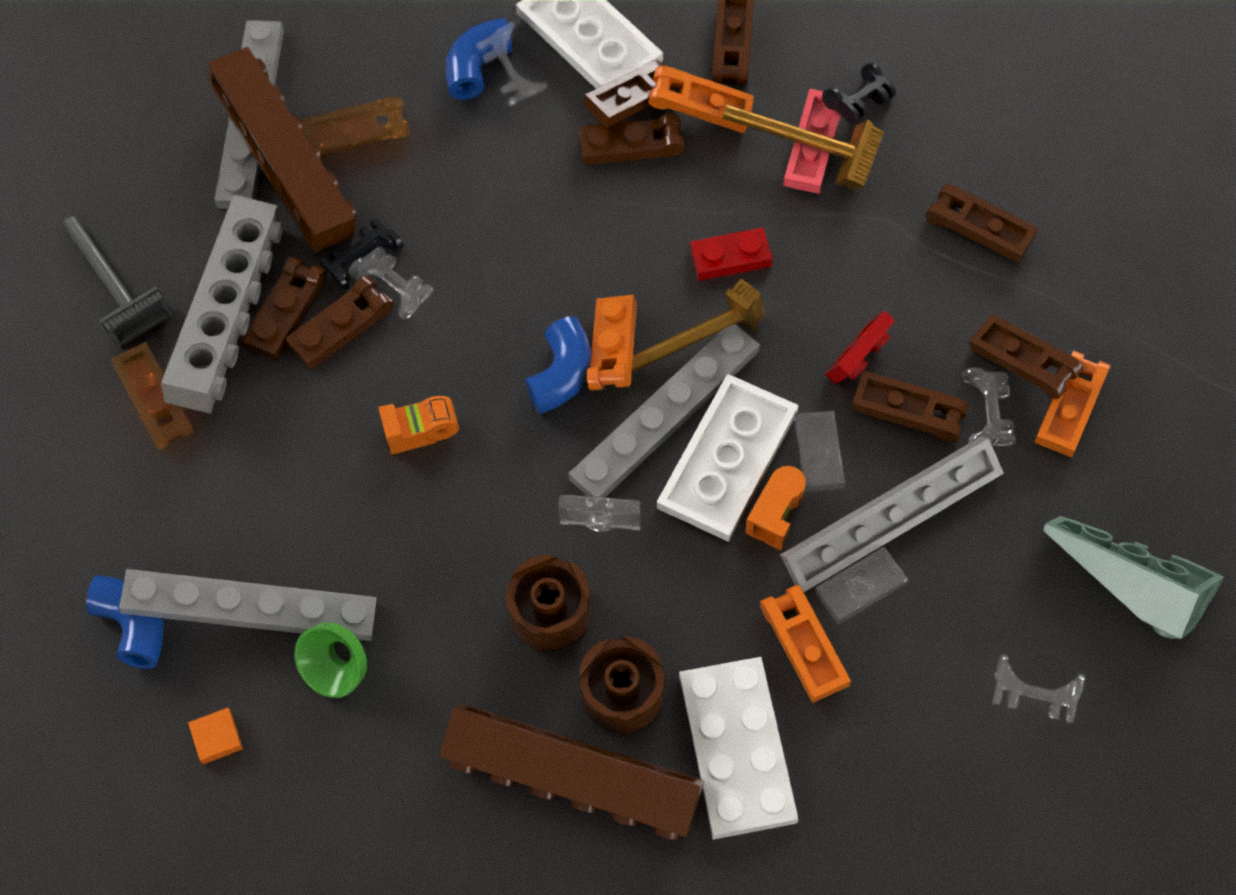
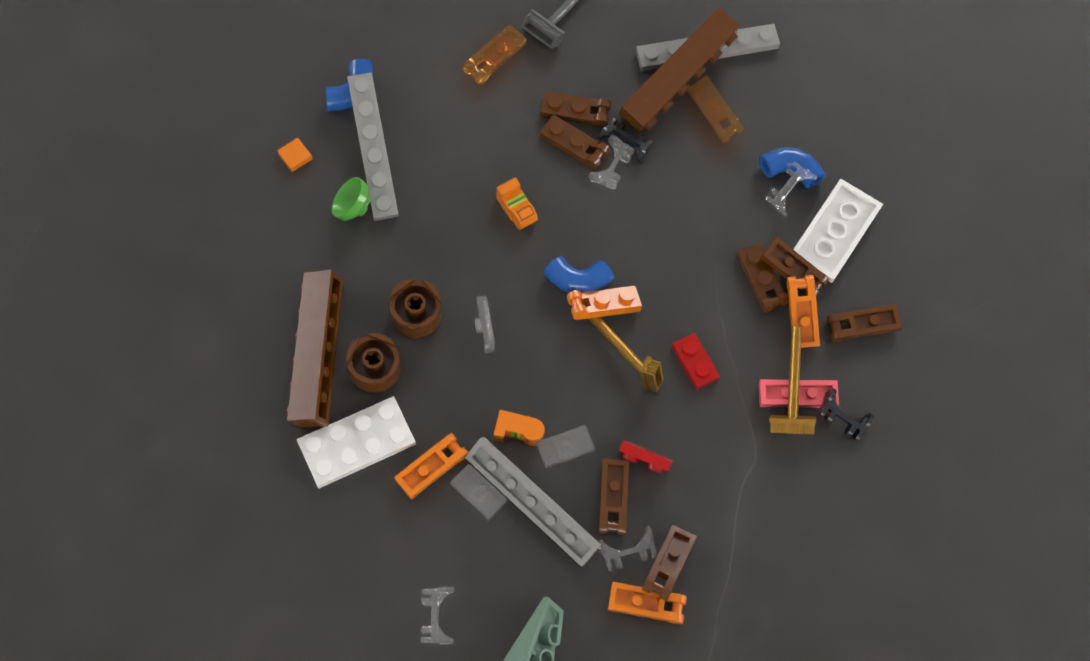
camera: 65 degrees right, 5 degrees up
light grey brick [161,195,284,414] -> none
light grey plate [568,324,760,505] -> none
white plate [656,374,799,542] -> none
reddish brown plate [925,184,1039,264] -> none

